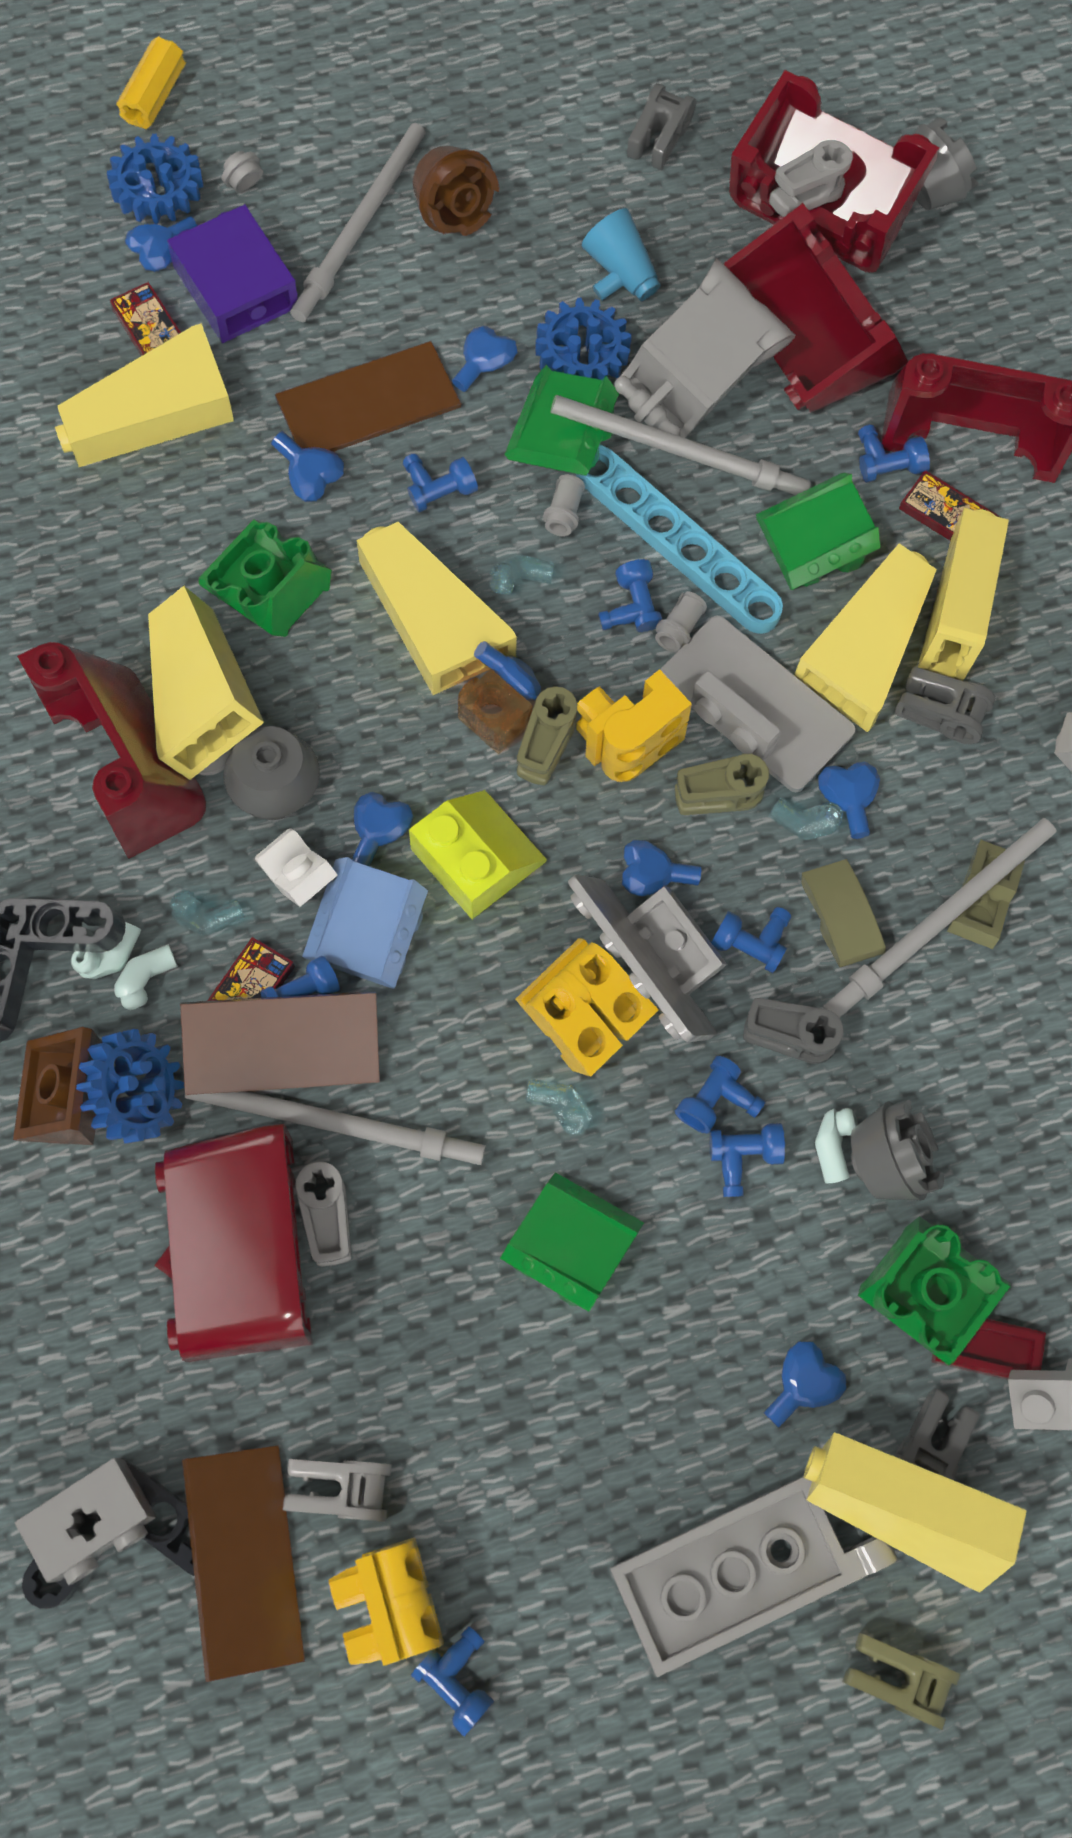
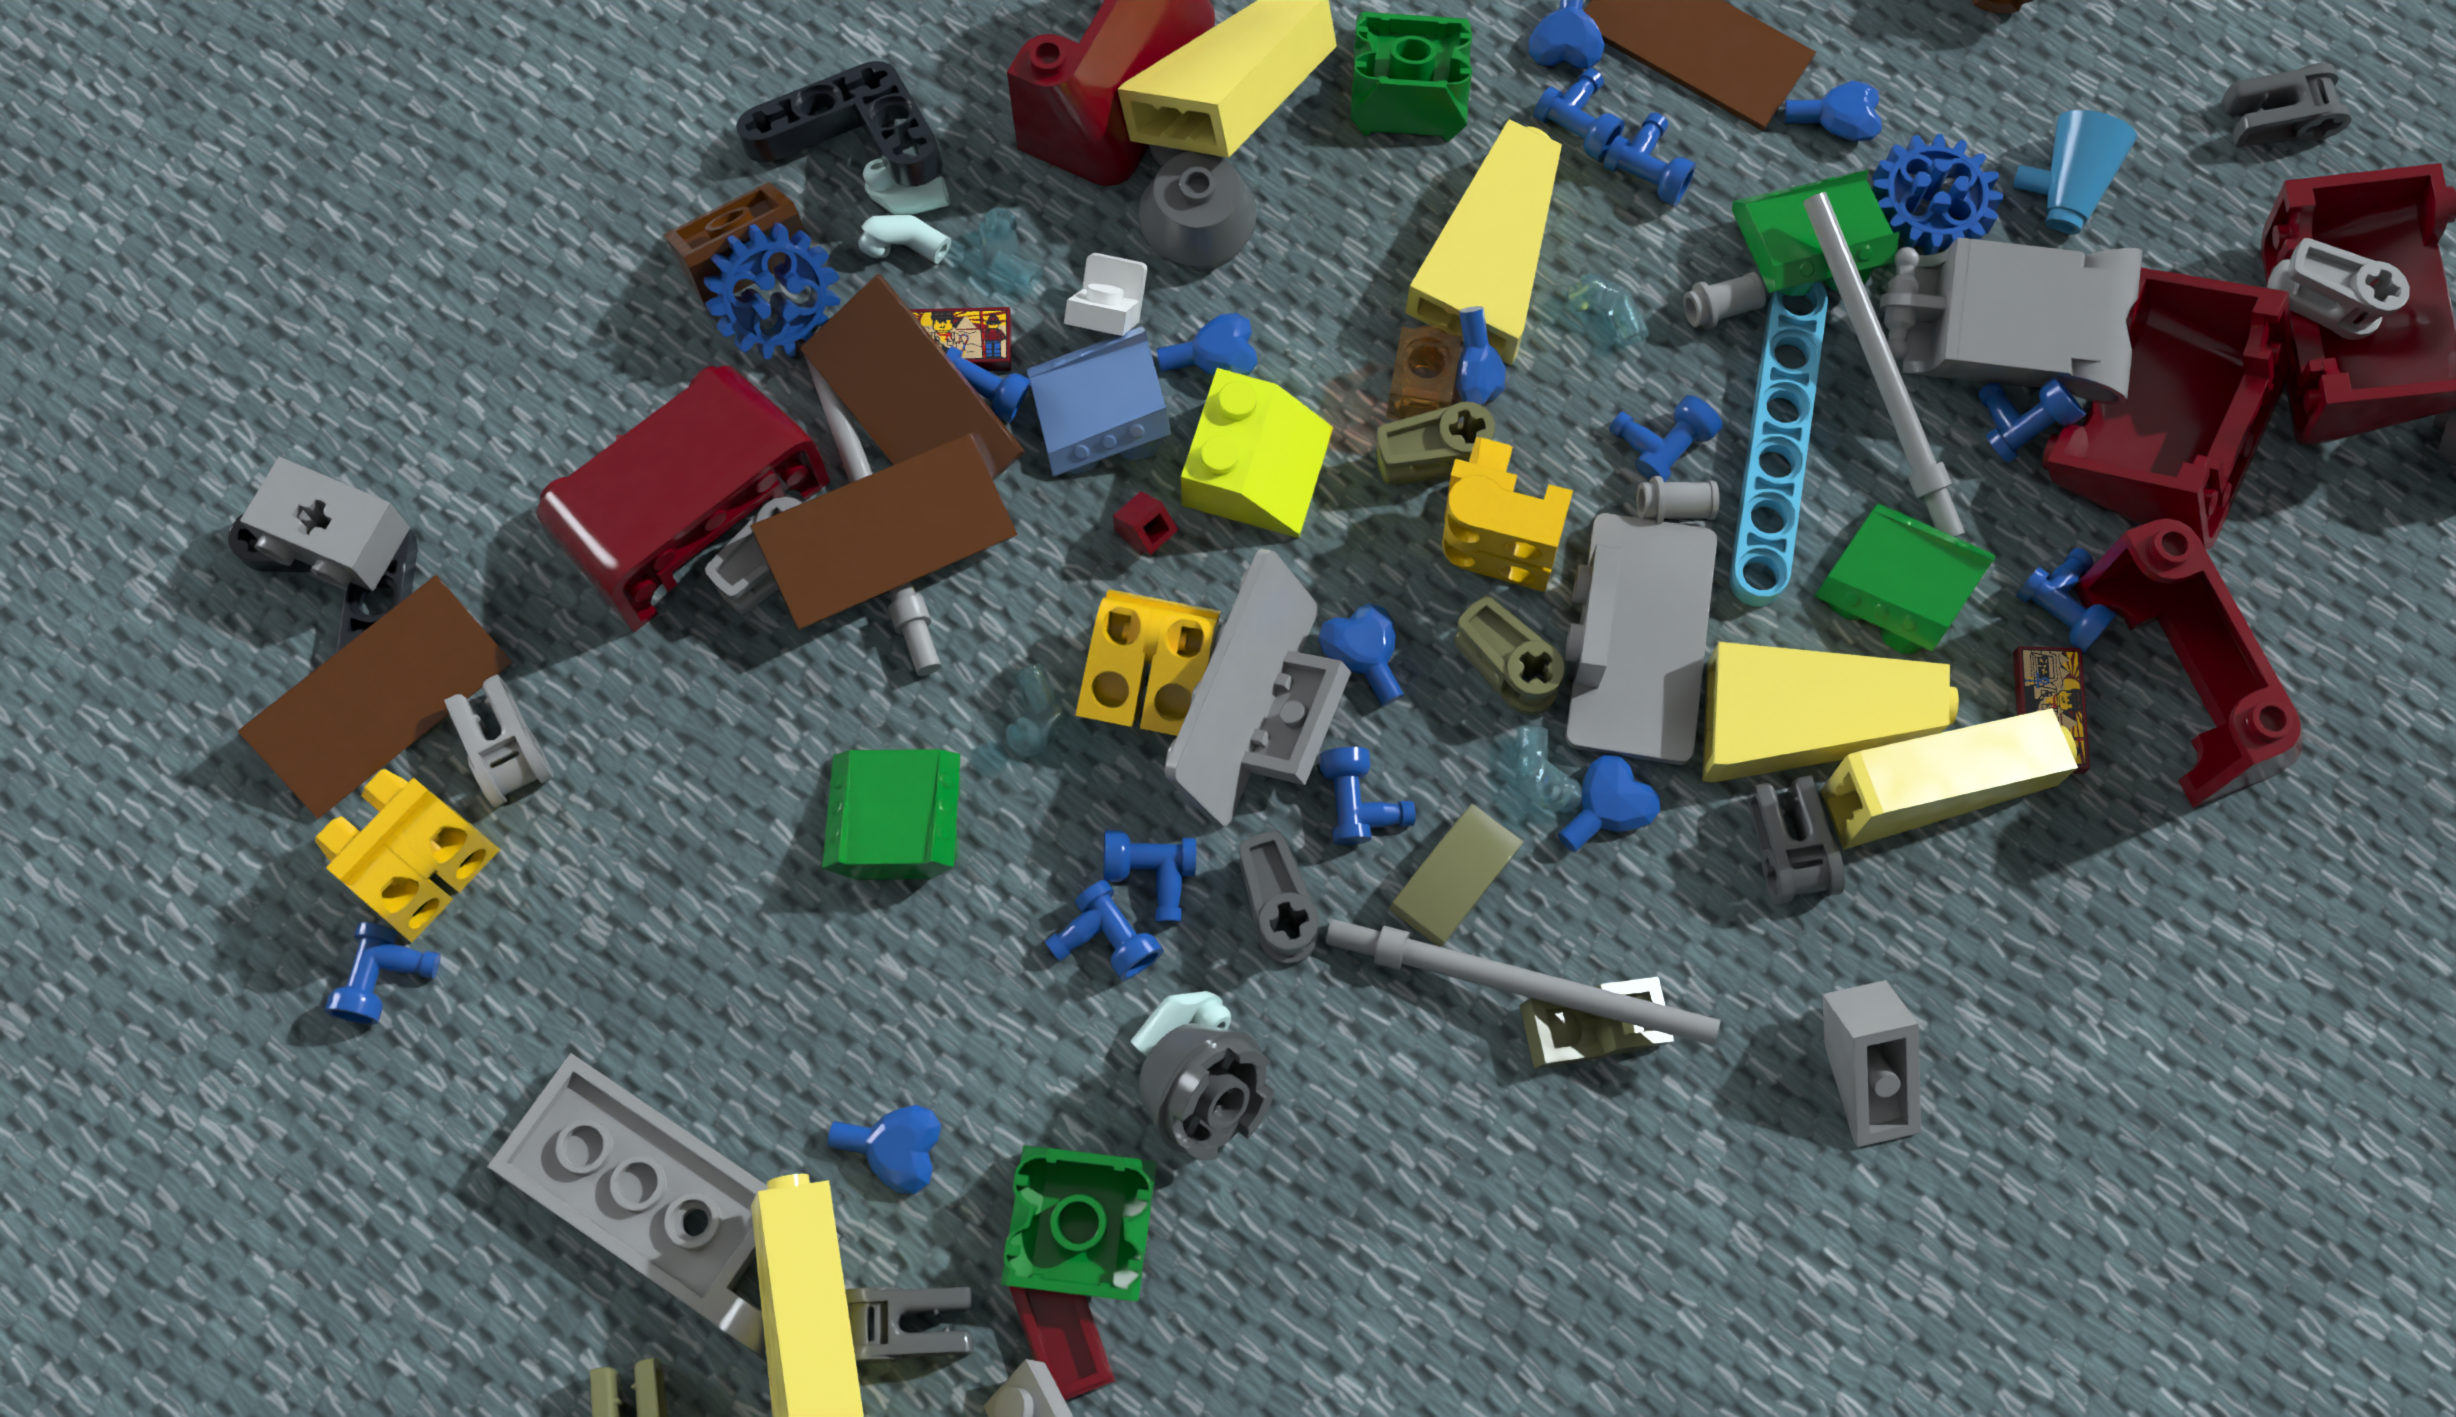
camera: 60 degrees right, 0 degrees up
none -> reddish brown piece [750,433,1018,631]
none -> dark red piece [1113,491,1178,555]
none -> blue piece [1533,68,1625,163]
none -> blue piece [1978,376,2085,463]

